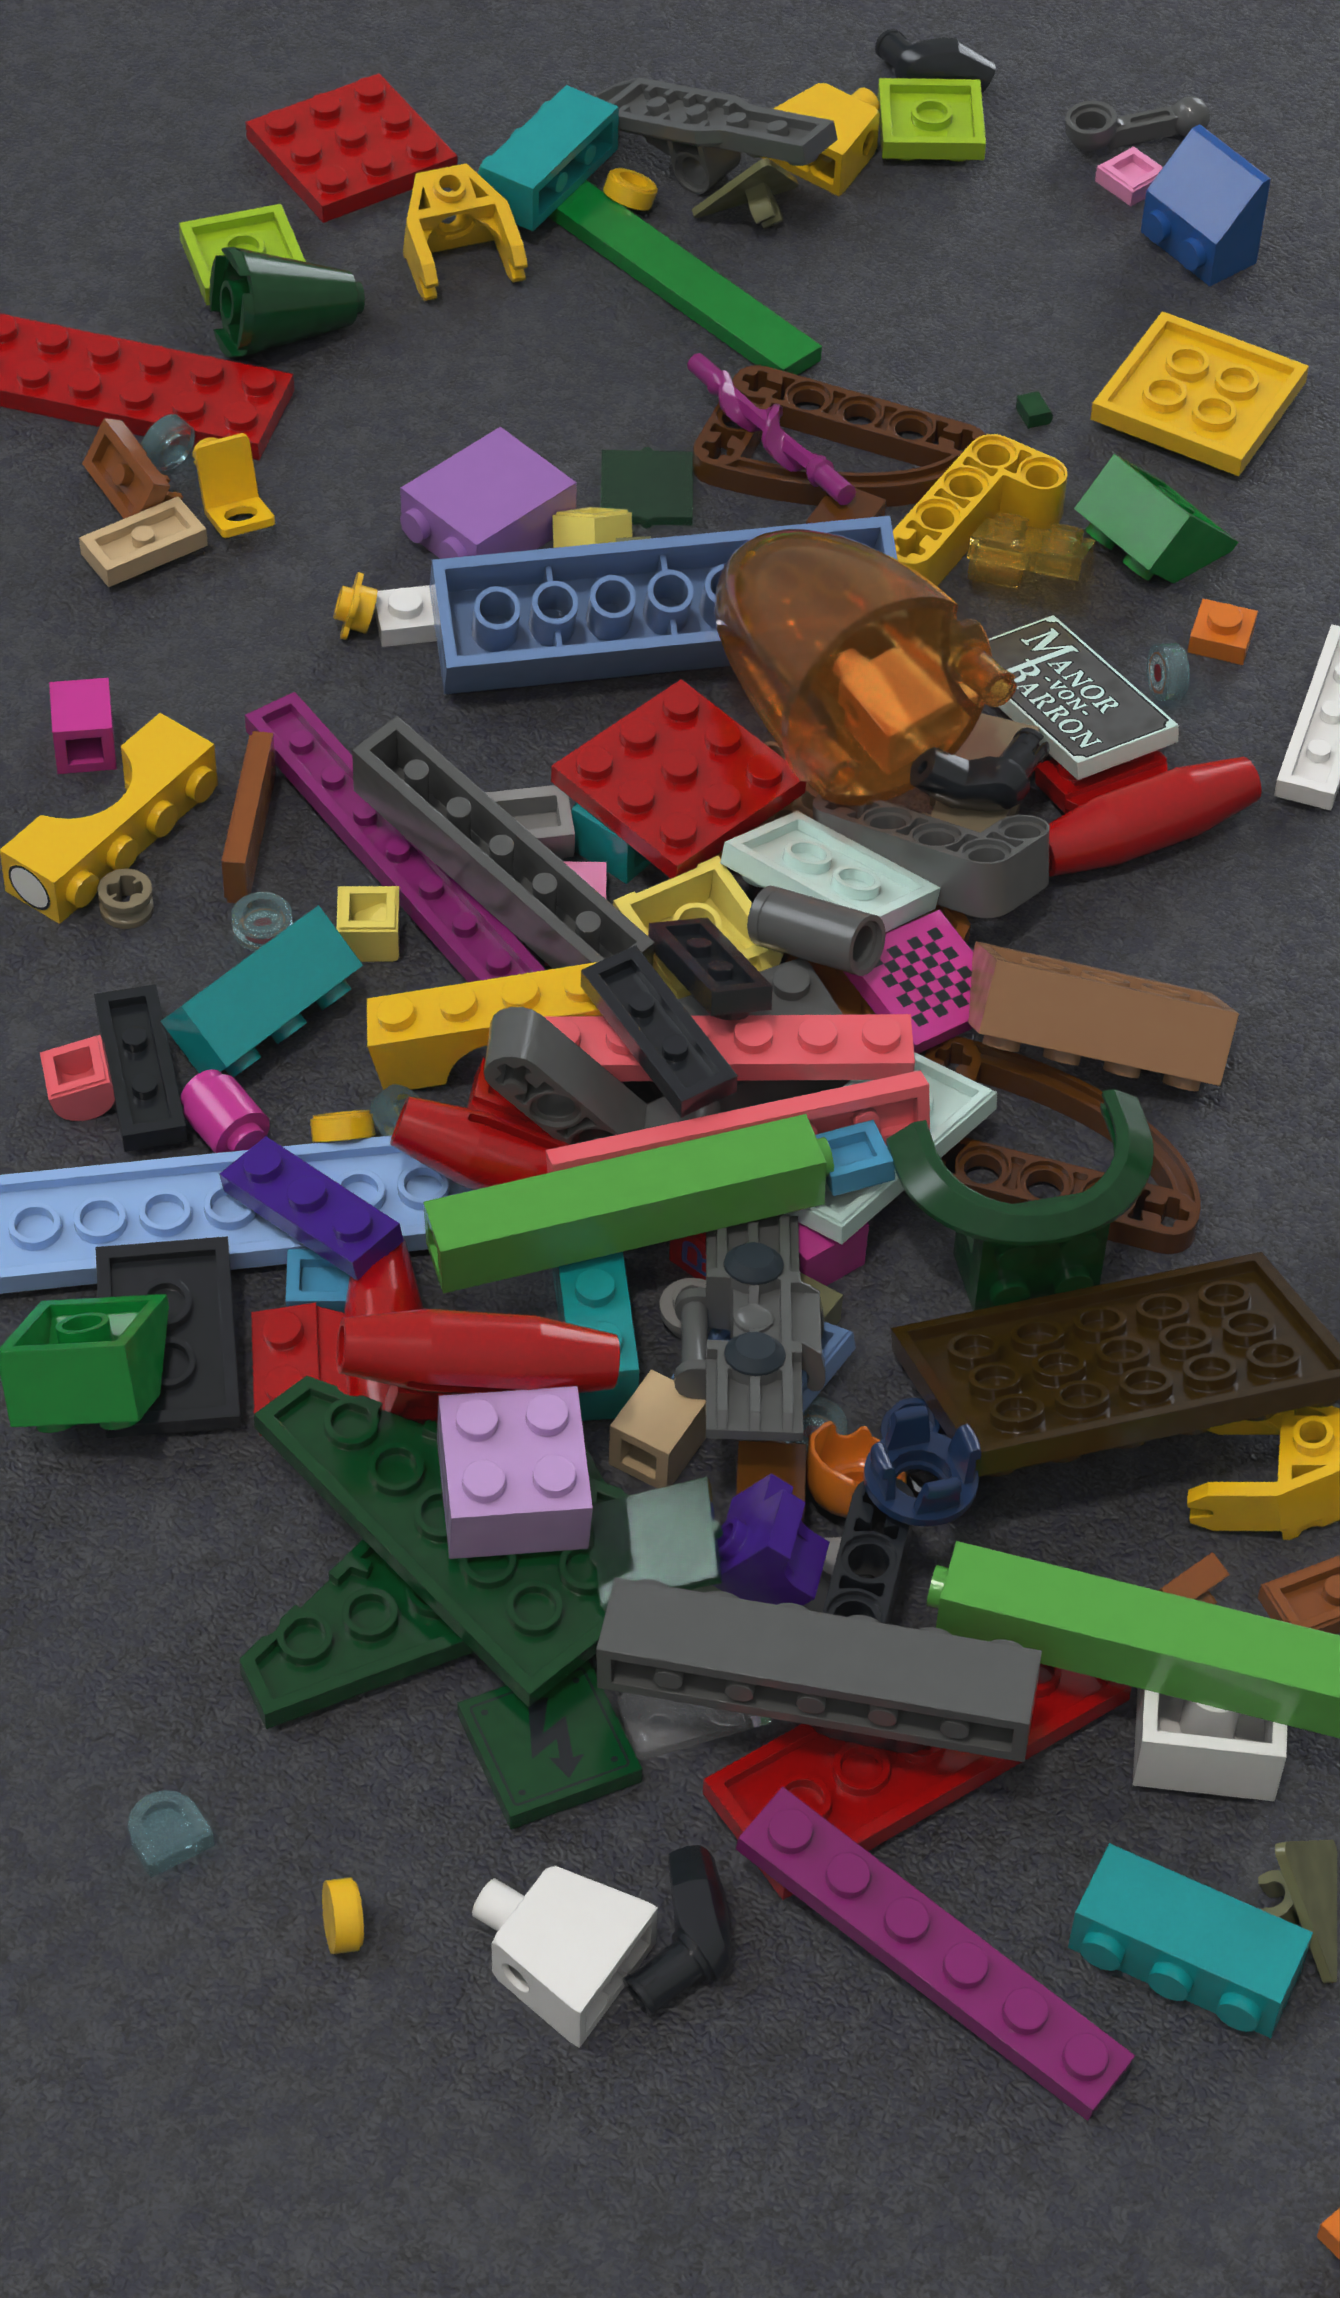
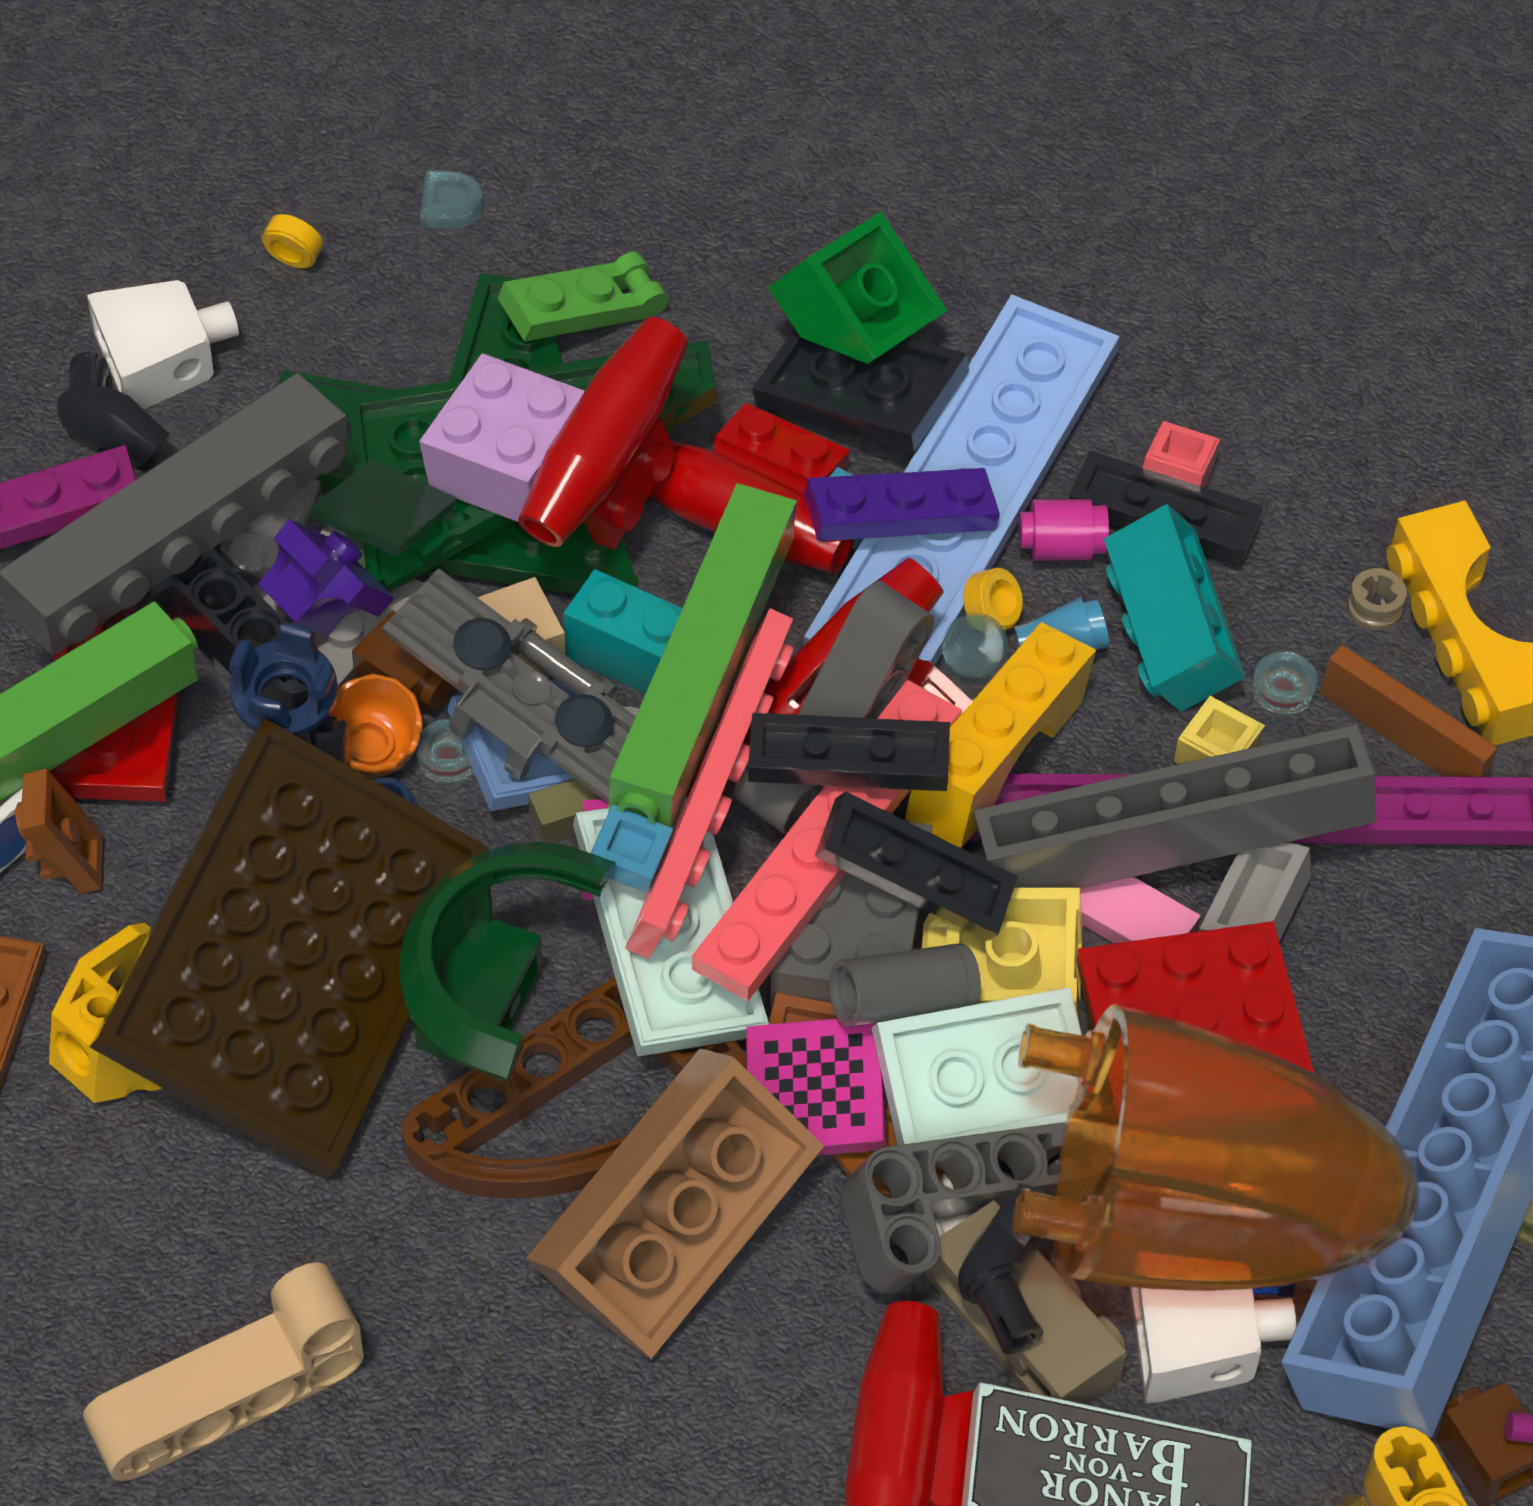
camera: 125 degrees right, 5 degrees up
none -> bright green plate [497,251,670,342]
none -> dark azure cone [1014,597,1110,657]

